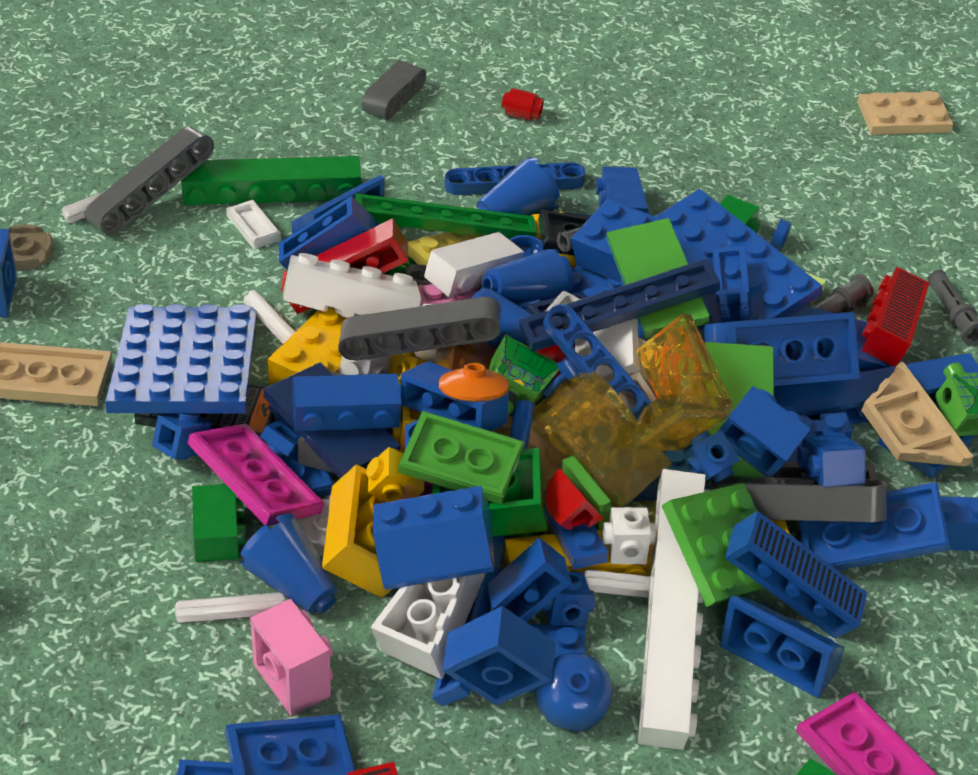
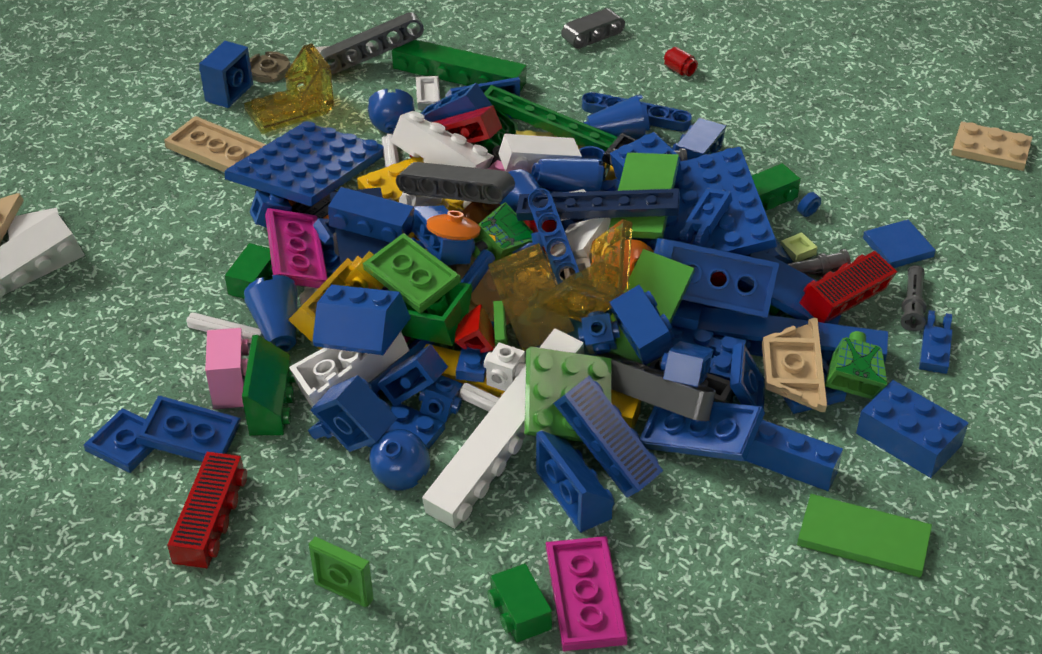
camera: 30 degrees right, 0 degrees up
none -> green slope [242,335,296,436]
none -> clear yellow bracket [244,43,334,134]
none -> blue cylinder [368,89,415,134]
none -> blue tile [730,343,765,410]
none -> blue tile [863,219,936,268]

